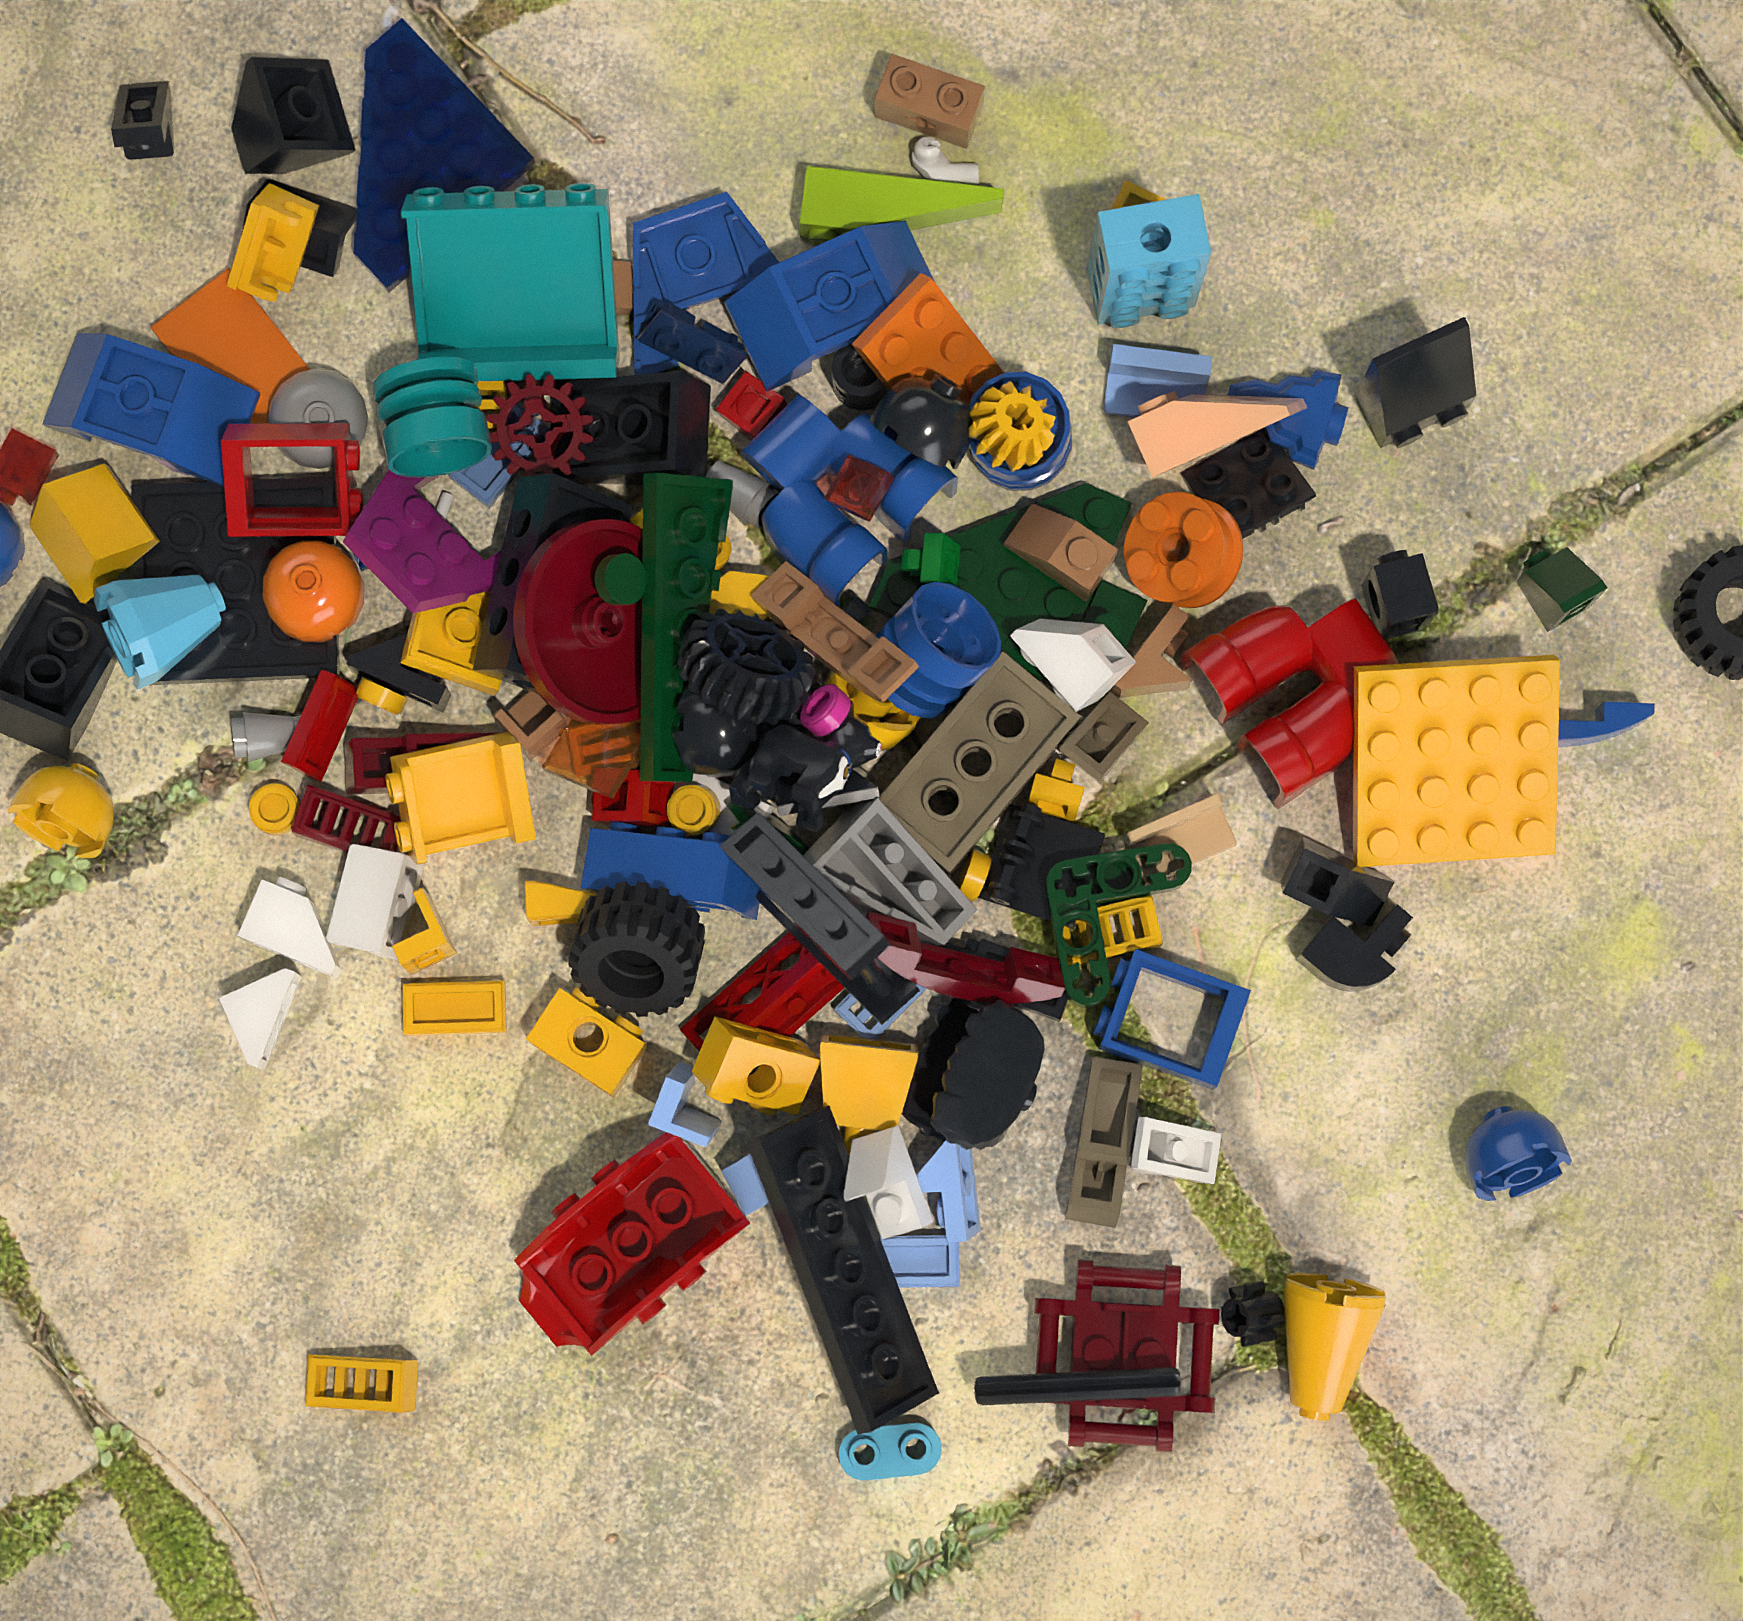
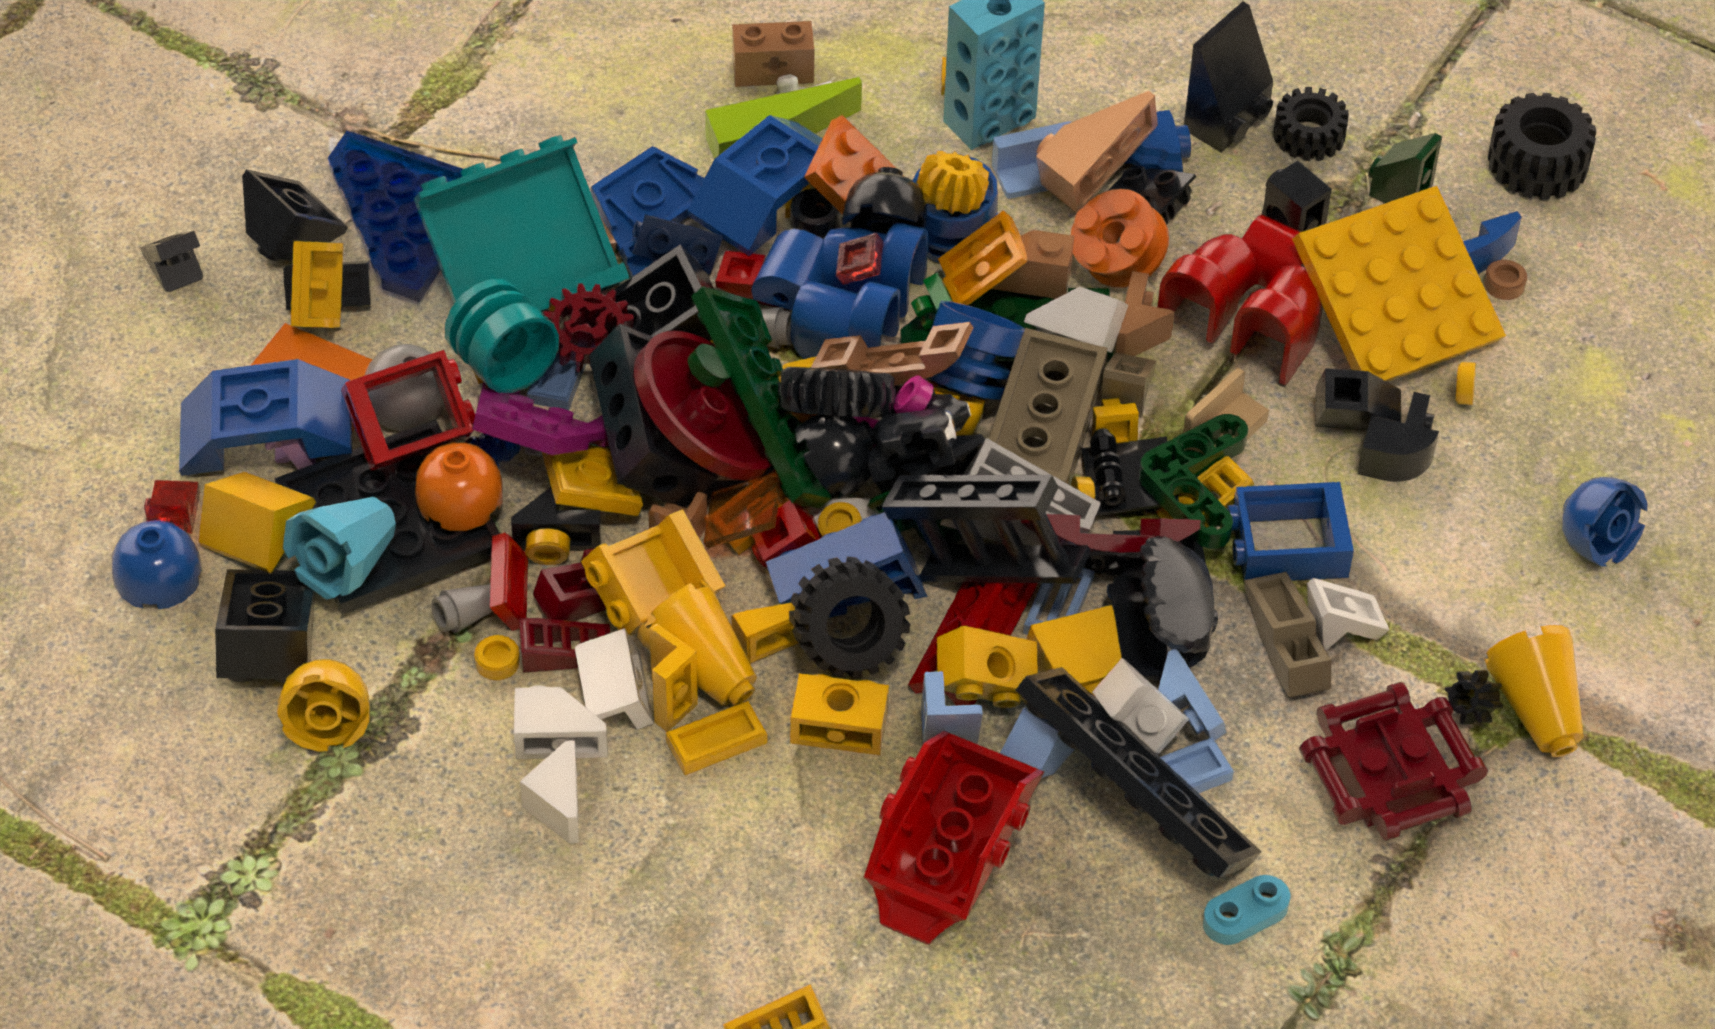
camera: 25 degrees left, 30 degrees down
black axle [974,1367,1181,1406] -> none
none -> yellow cone [637,580,757,706]
none -> light orange slope [938,210,1027,305]
none -> black tyre [1273,87,1349,161]
none -> yellow tile [1456,362,1476,405]
none -> medium nougat tile [1484,260,1527,300]

